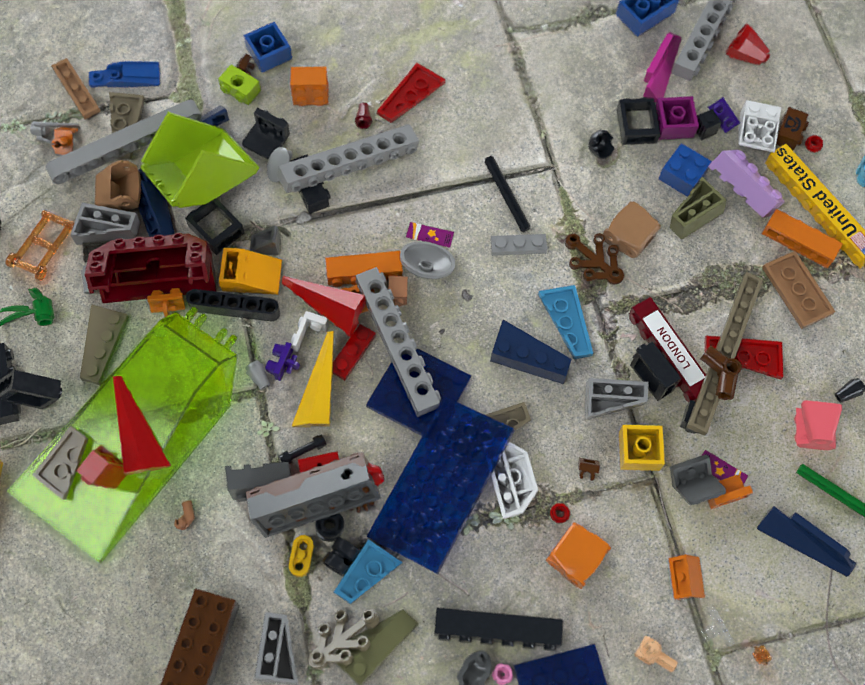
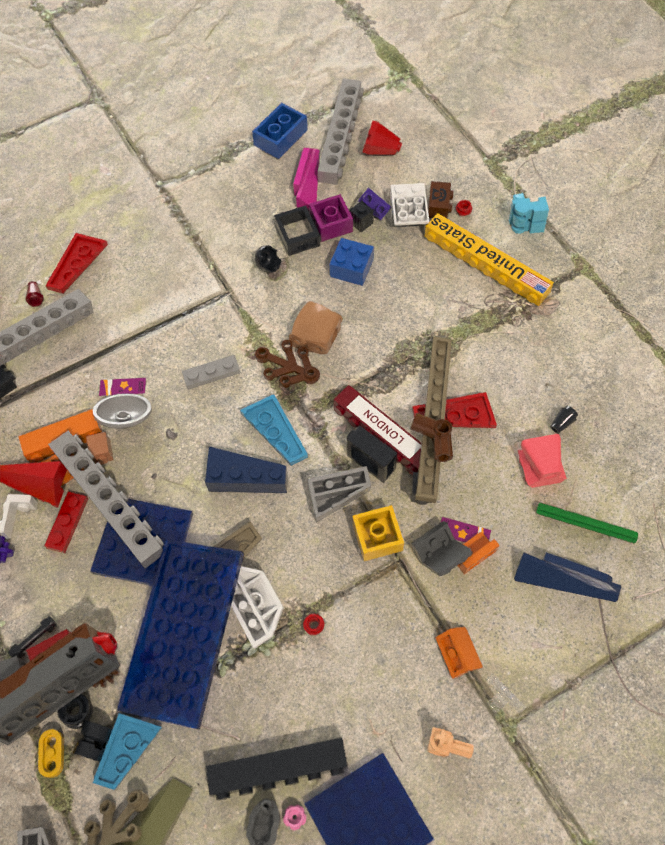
camera: 10 degrees left, 5 degrees down
yellow wedge [292,331,334,428] -> none
black axle [485,156,531,233] -> none
orange piece [546,522,611,589] -> none
reddish brown tile [578,457,600,481] -> none
olive wedge [670,177,727,240] -> none
lavender wedge [708,150,785,218] -> none
clear orange plate [752,645,772,665] -> none
orange brick [761,209,843,269] -> none
medium nougat plate [762,251,836,329] -> none

